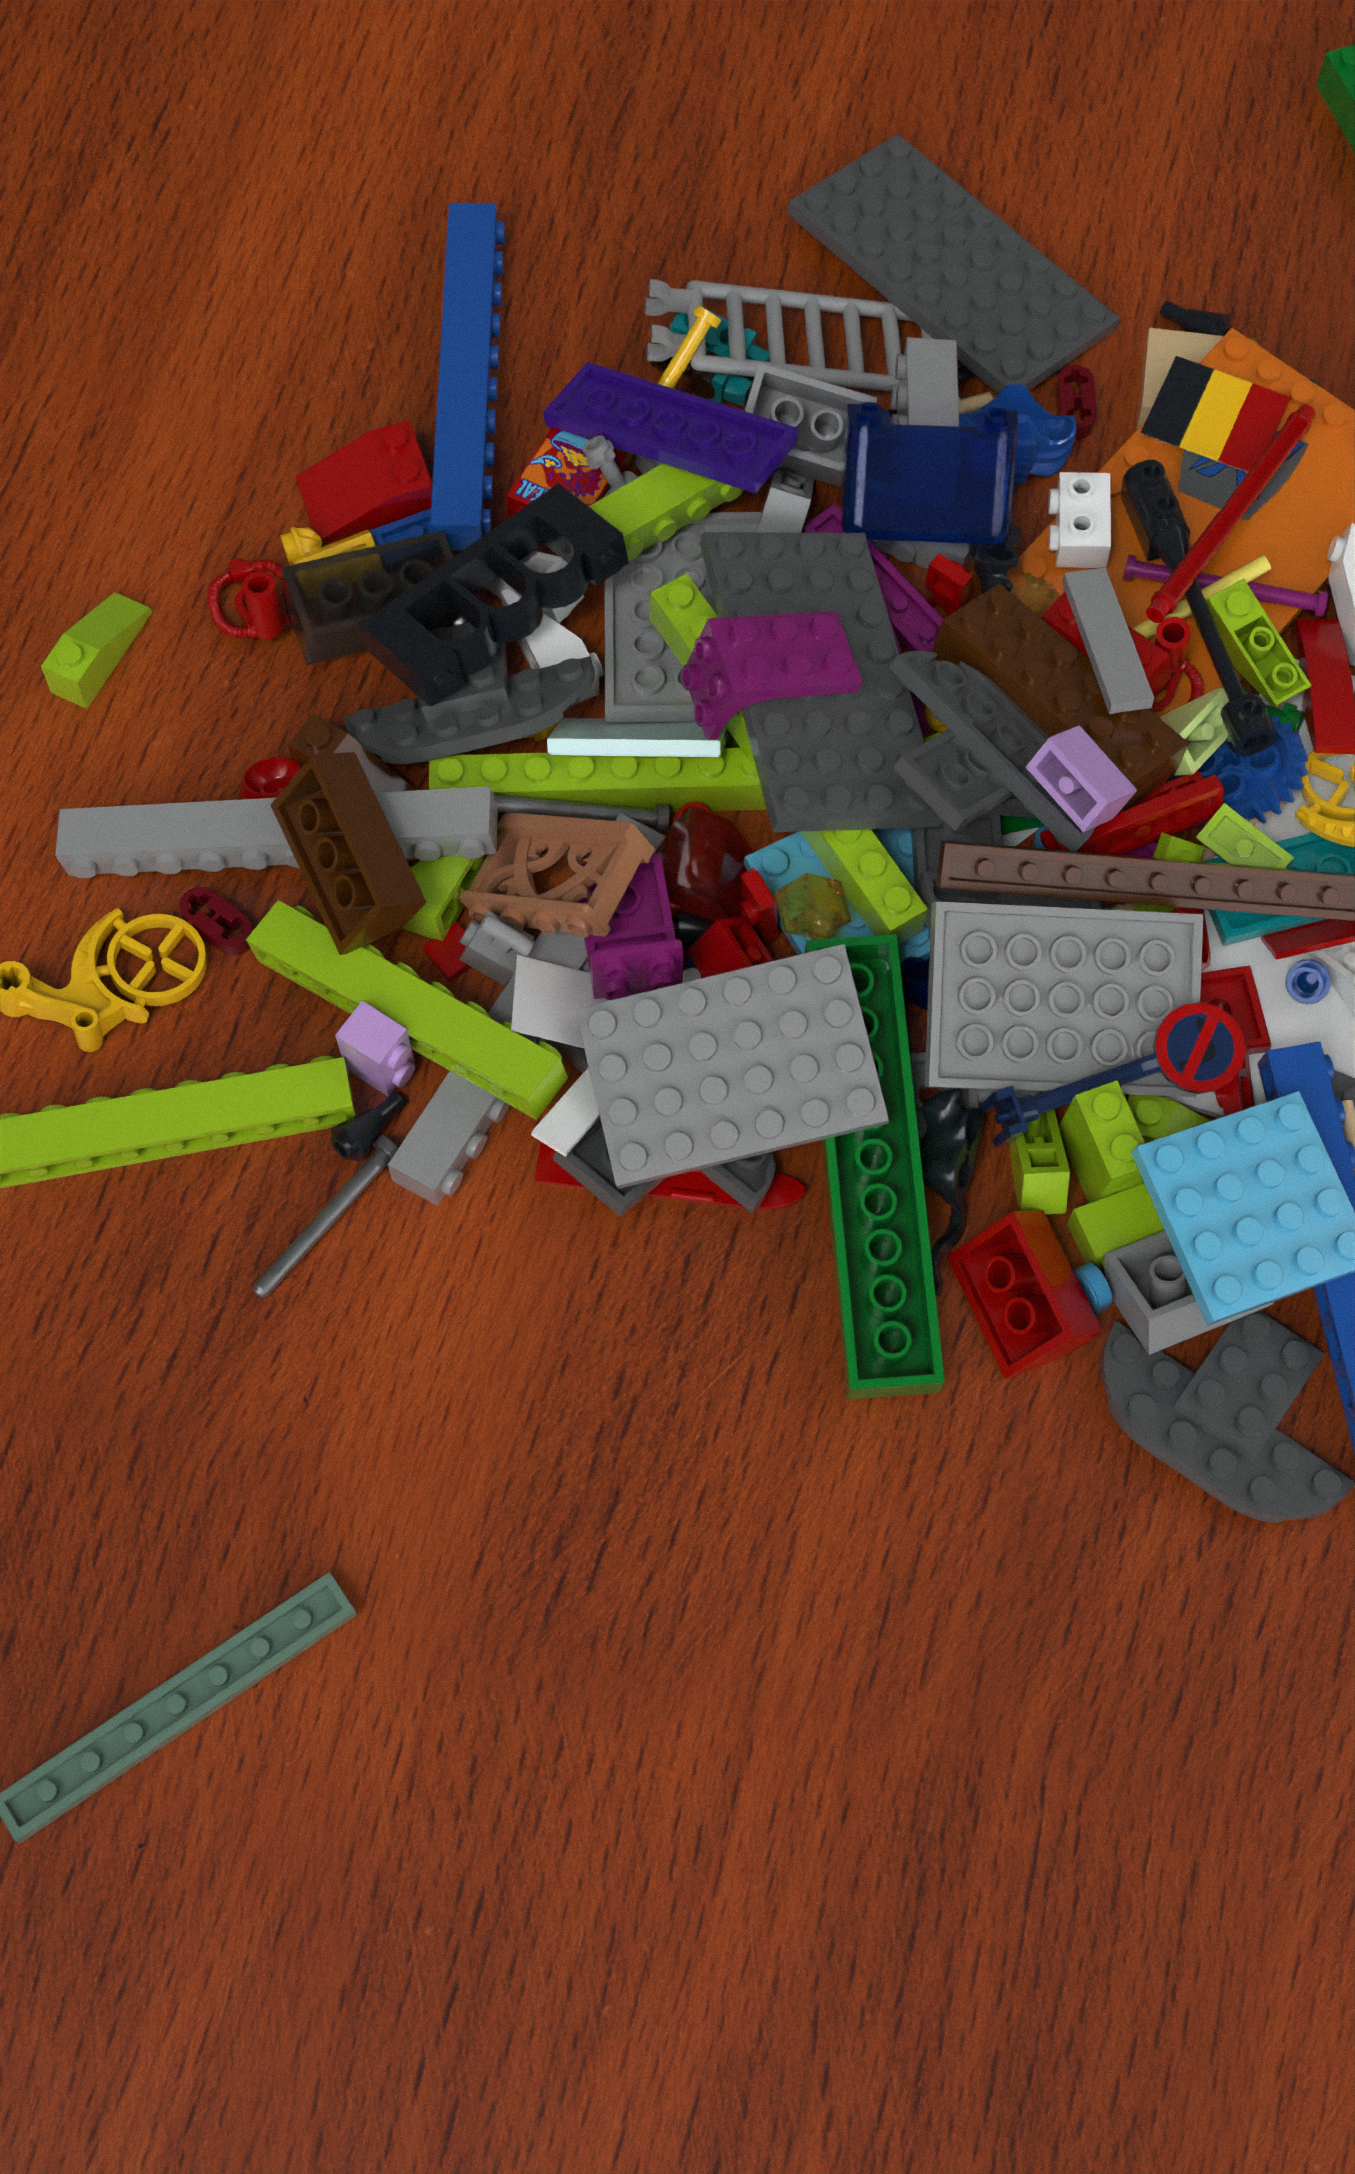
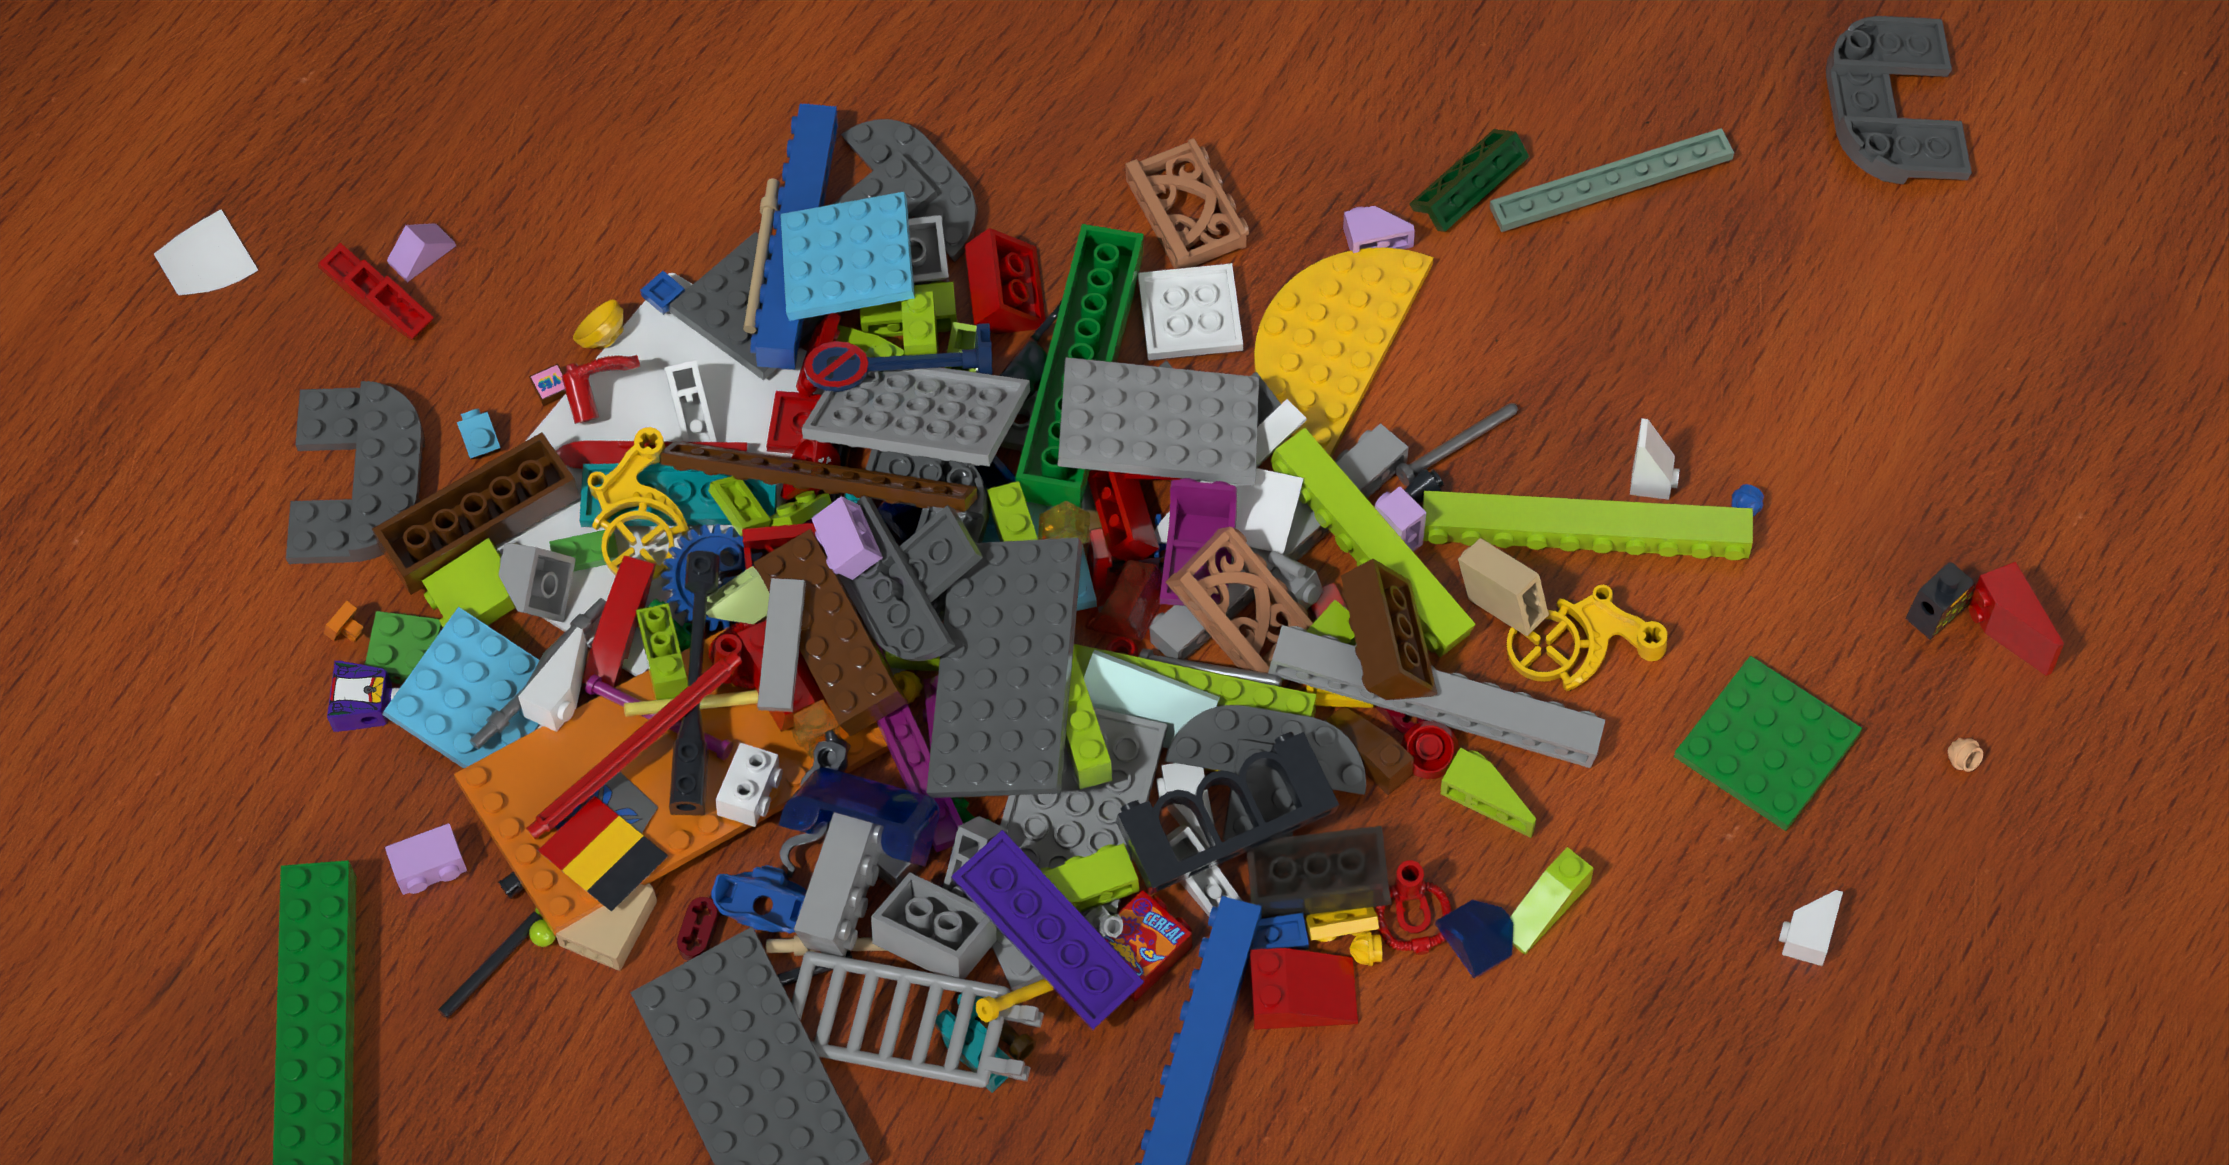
camera: 160 degrees left, 5 degrees down
dark red beam [179,887,253,956] -> none
magenta bracket [682,611,863,740] -> none
red plate [925,553,973,618] -> none
dark azure tile [1074,1262,1113,1316] -> none
black cone [1160,301,1232,336] -> none
blue plate [1285,959,1331,1004] -> none
none -> black bar [438,911,543,1019]
none -> nougat fence [1125,138,1249,269]
none -> white plate [1138,263,1243,360]
none -> yellow plate [1254,248,1434,458]
none -> lavender slope [1343,206,1415,253]
none -> dark green fence [1409,129,1530,232]
none -> clear blue slope [1435,899,1514,979]
none -> lime slope [1440,748,1536,838]
none -> tan brick [1458,538,1549,636]
none -> white slope [1630,419,1679,500]

